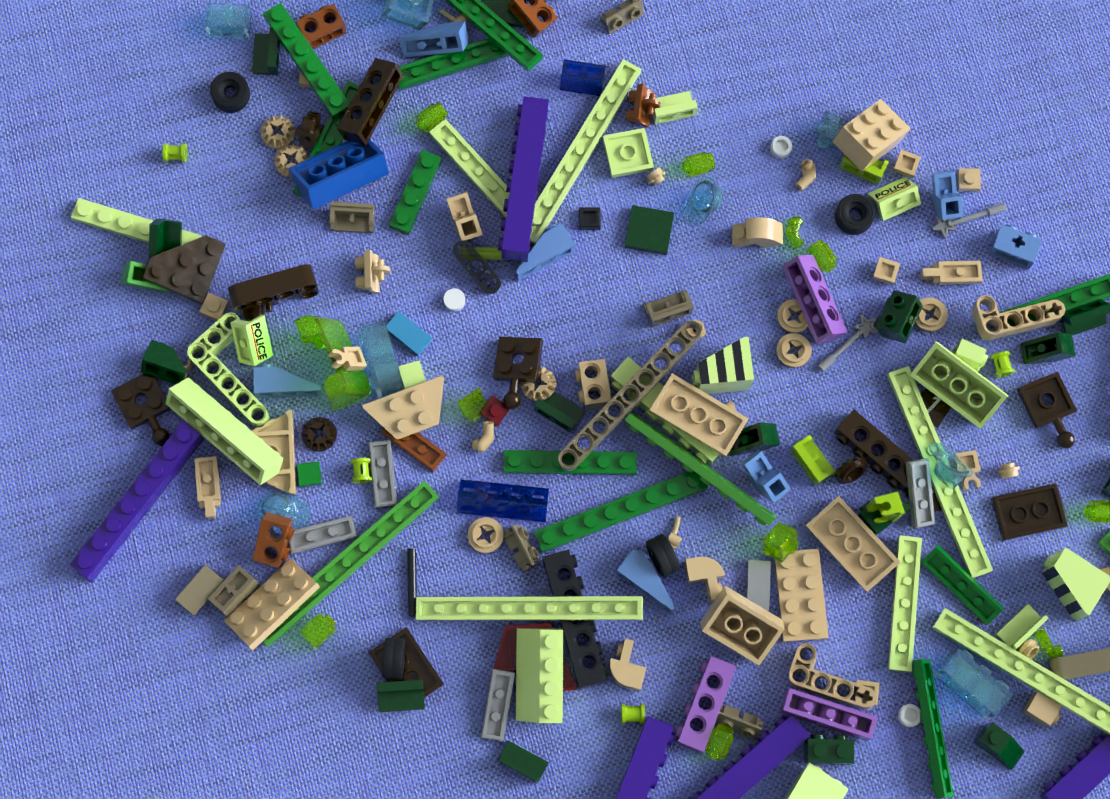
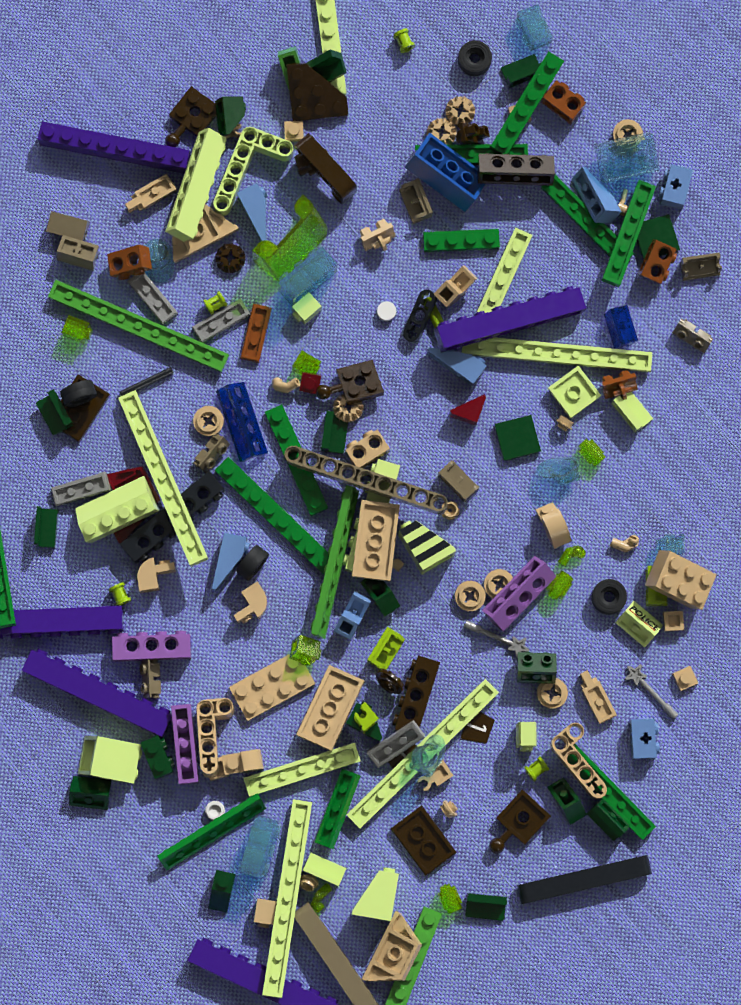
camera: 65 degrees right, 5 degrees up
tan plate [224,558,320,651] -> none
yellowish green panel [230,315,273,366] -> none
green tile [297,461,322,487] -> none
tan plate [327,347,367,371] -> none
tan wing [362,375,444,440] -> none
dark azure tile [385,311,432,356] -> none
clear neon green brick [415,102,448,133] -> none
black tile [579,207,601,230] -> none
tan hand [668,516,682,549] -> none
tan brick [700,586,785,666] -> none
clear neon green brick [705,724,734,760] -> none
light grey tile [746,560,771,611] -> none
white tile [770,136,792,159] -> none
tan plate [872,257,900,285] -> none
yellowish green slope [910,341,1008,429] -> none
medium blue brick [931,170,964,220] -> none
none -> tan brick [222,749,264,775]
none -> dark red slope [449,394,486,426]

